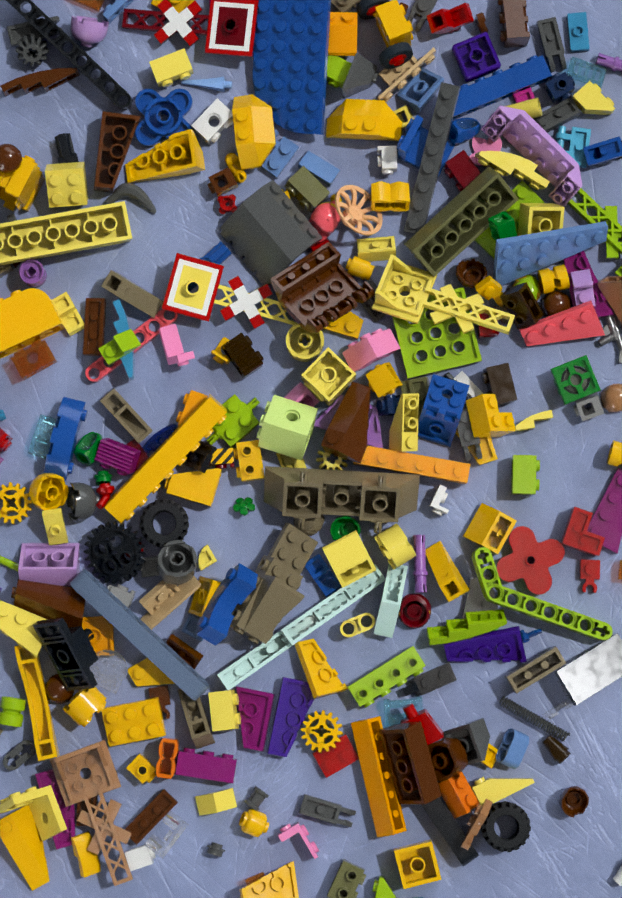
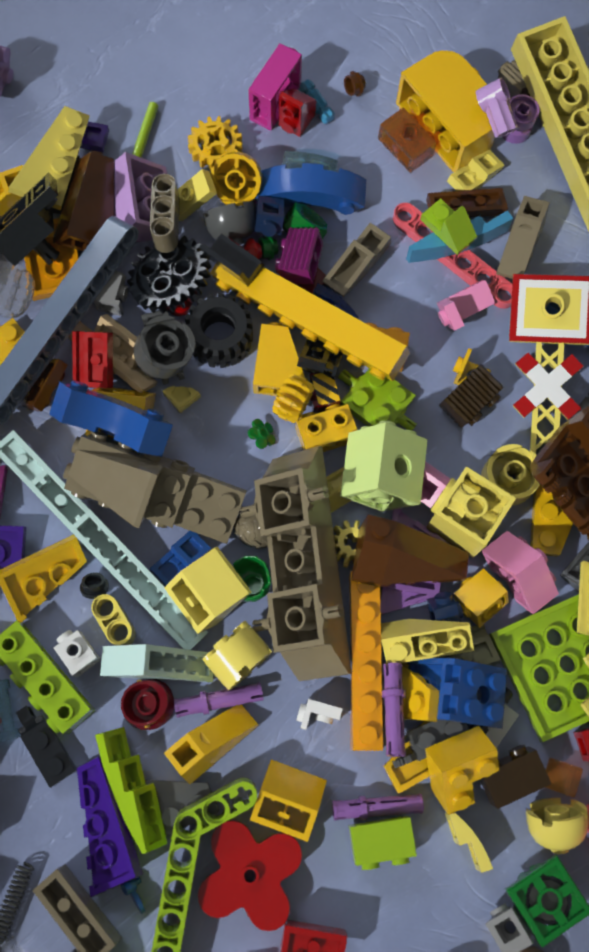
camera: 75 degrees right, 10 degrees down
none -> white brick [54,630,101,678]
none -> red plate [72,331,113,388]
none -> black plate [80,573,109,599]
none -> dark tan beam [150,174,180,253]
none -> black panel [199,233,264,286]
none -> dark blue brick [255,196,284,237]
none -> yellow gear [272,374,314,423]
none -> medium lavender pin [332,793,424,821]
none -> medium lavender pin [382,663,406,757]
none -> yellow wing [401,662,440,722]
none -> lavender piece [476,78,518,138]
none -> light yellow cylinder [526,798,589,854]
none -> clear orange slope [545,758,583,798]

